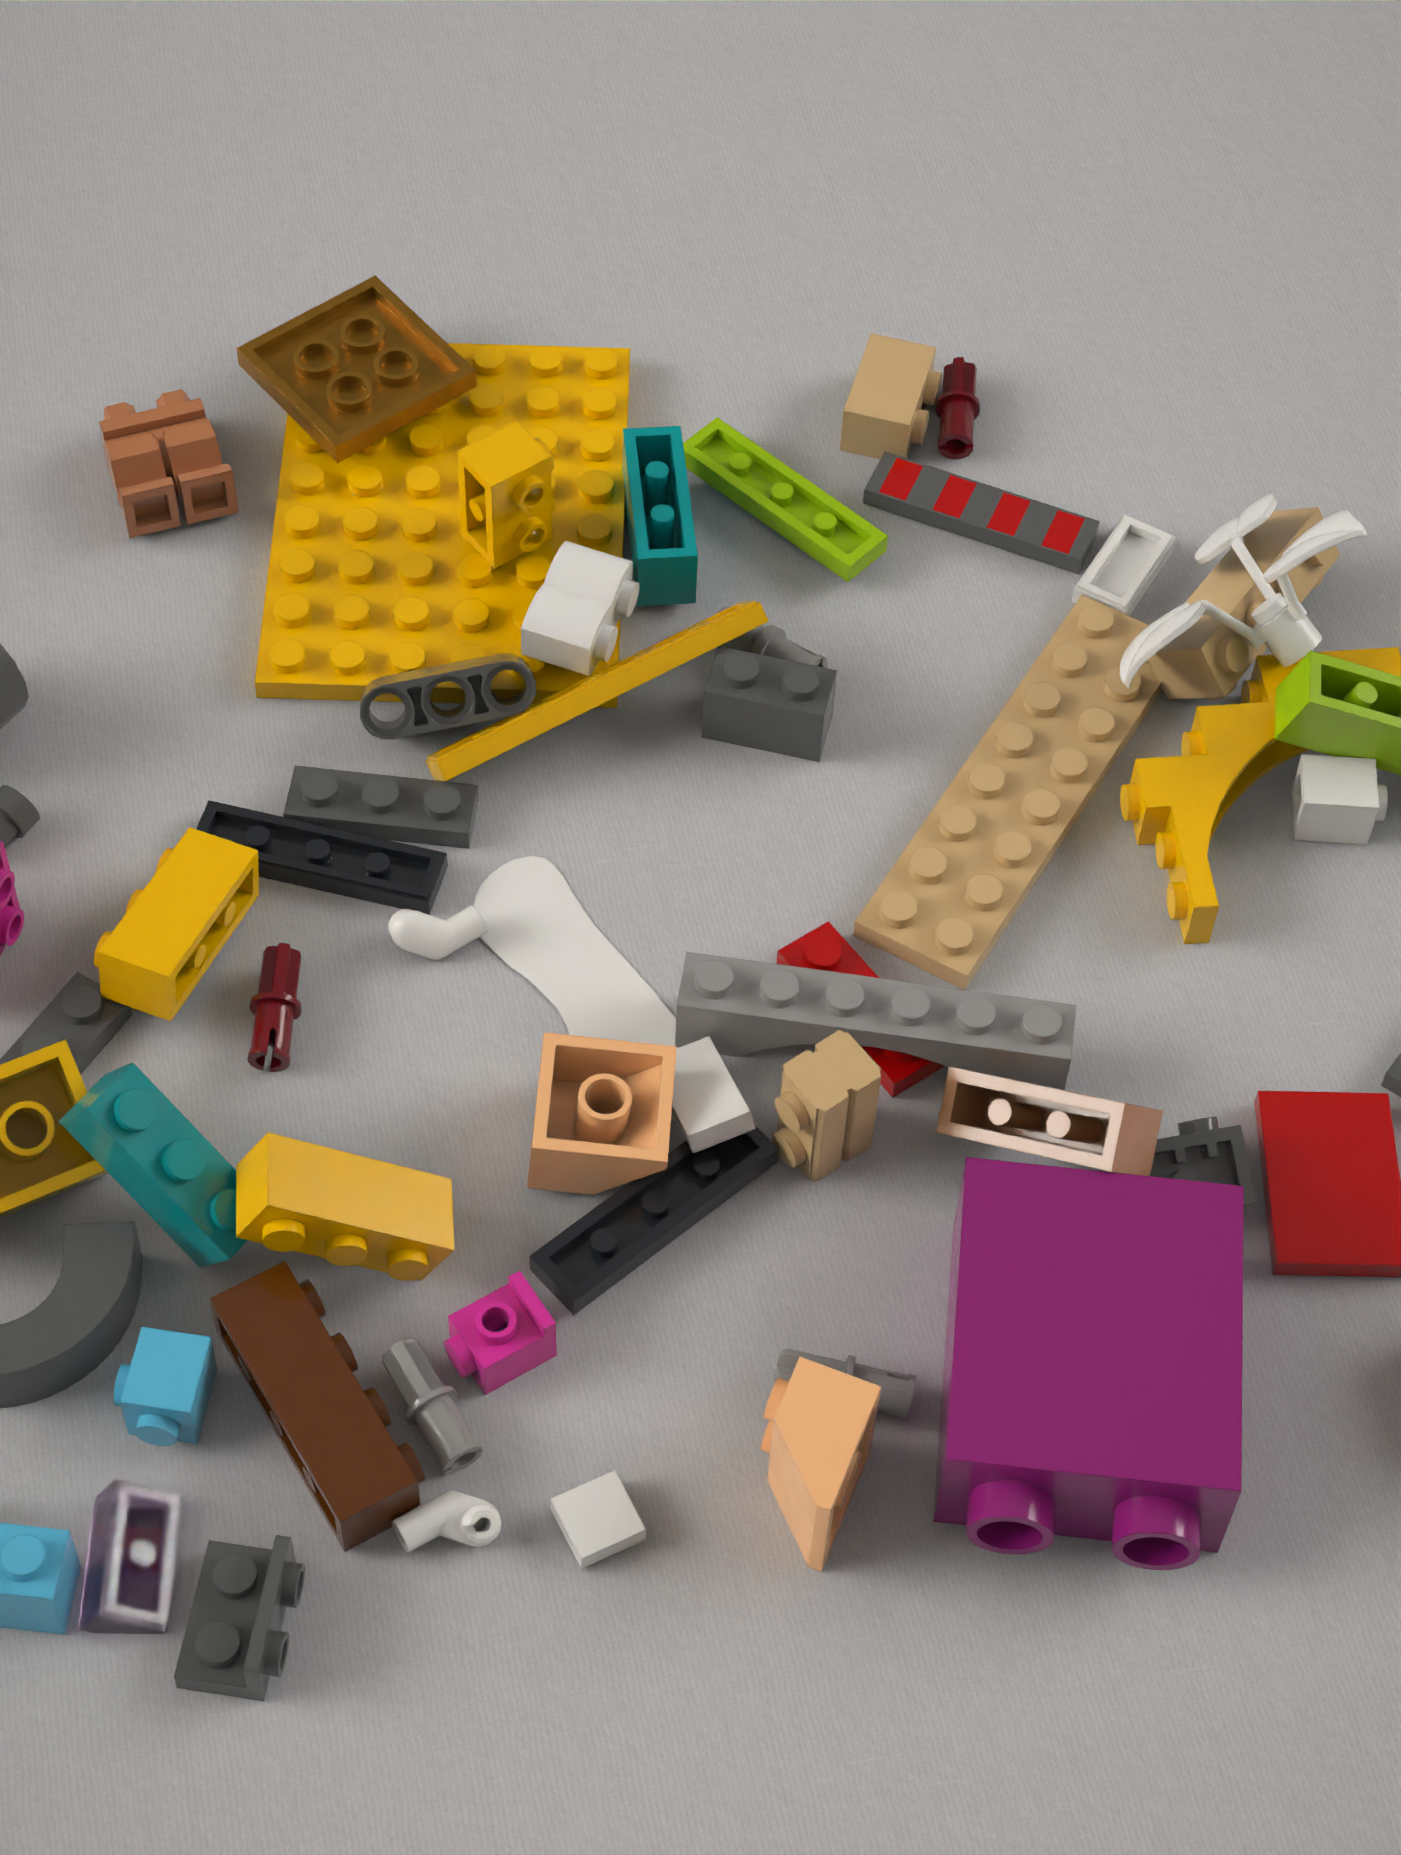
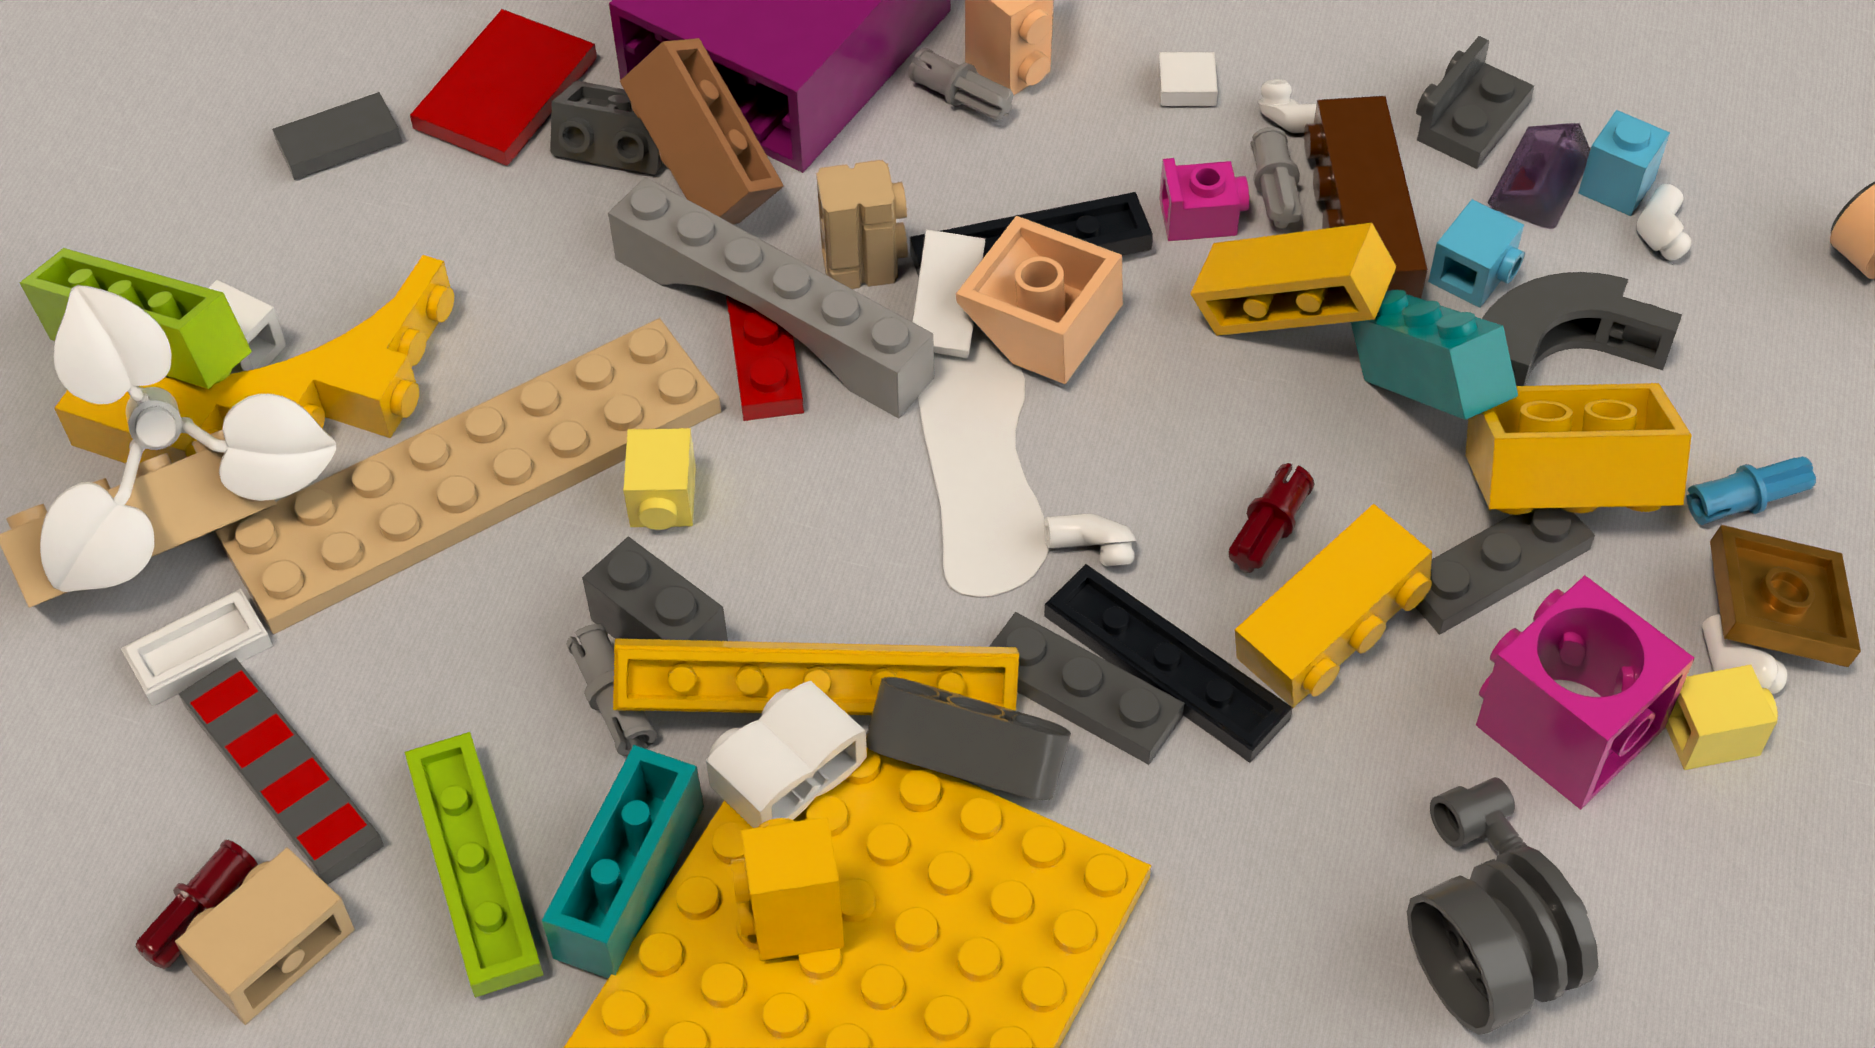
camera: 150 degrees left, 0 degrees up
none -> light yellow brick [623,428,696,530]

